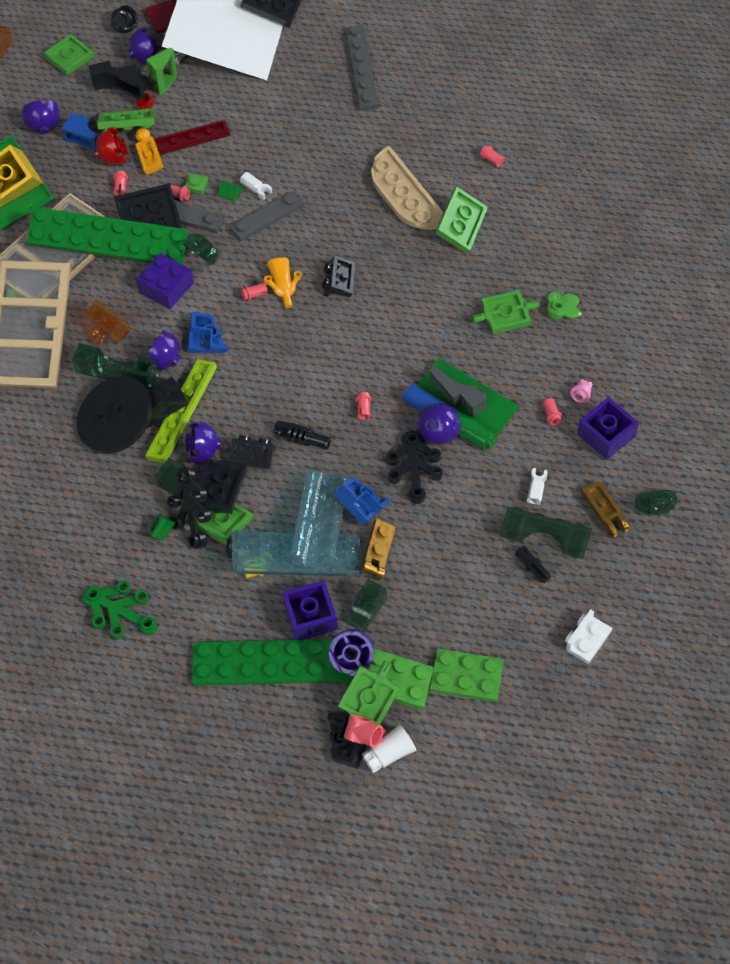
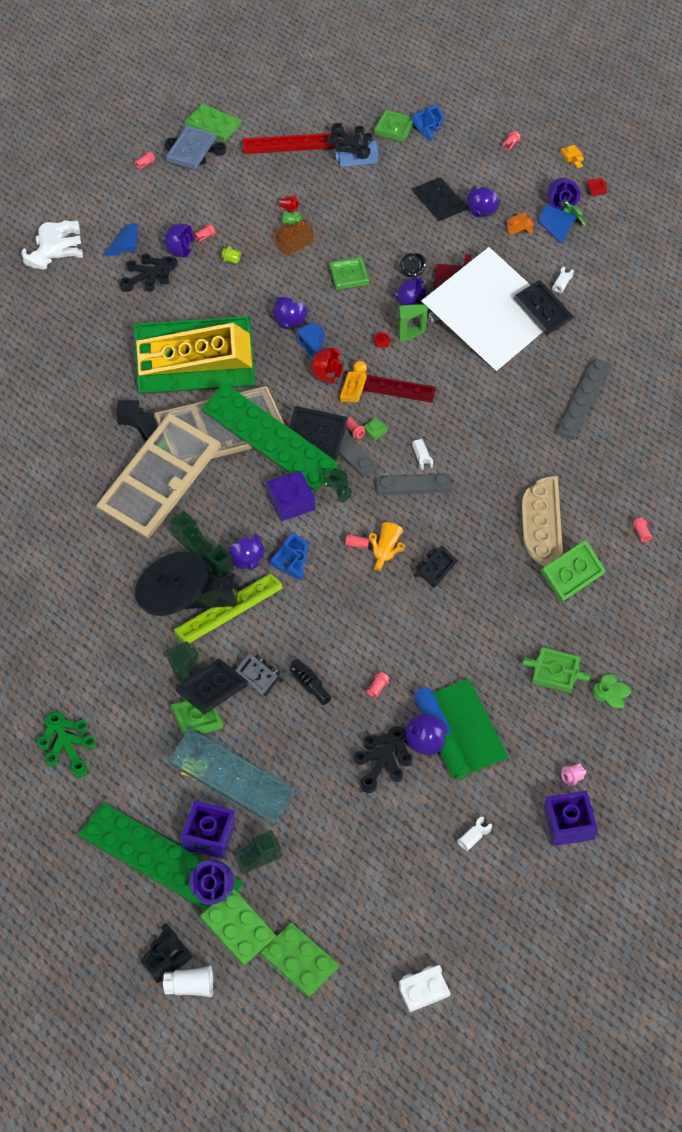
camera: 30 degrees right, 5 degrees down
clear orange brick [84,299,132,345] -> none
black arch [88,61,147,100] -> none
bright green plate [97,108,156,131] -> none
coral pin [113,171,128,195] -> none
green slope [149,513,175,540] -> none
black plant [167,466,211,549] -> none
dark purple cylinder [185,421,220,463] -> none
green slope [218,180,244,202] -> none
clear light blue plate [288,469,349,572] -> none
blue slope [333,477,391,525] -> none
bright green plate [338,661,400,725] -> none
coral piece [344,714,386,748] -> none
pearl gold plate [360,519,396,580] -> none
dark grey slope [429,365,487,417] -> none
clear green arch [500,506,592,560] -> none
black axle [515,546,551,584] -> none
coral pin [542,398,562,426] -> none
pearl gold hinge [581,481,629,538] -> none
clear green bracket [634,490,677,516] -> none

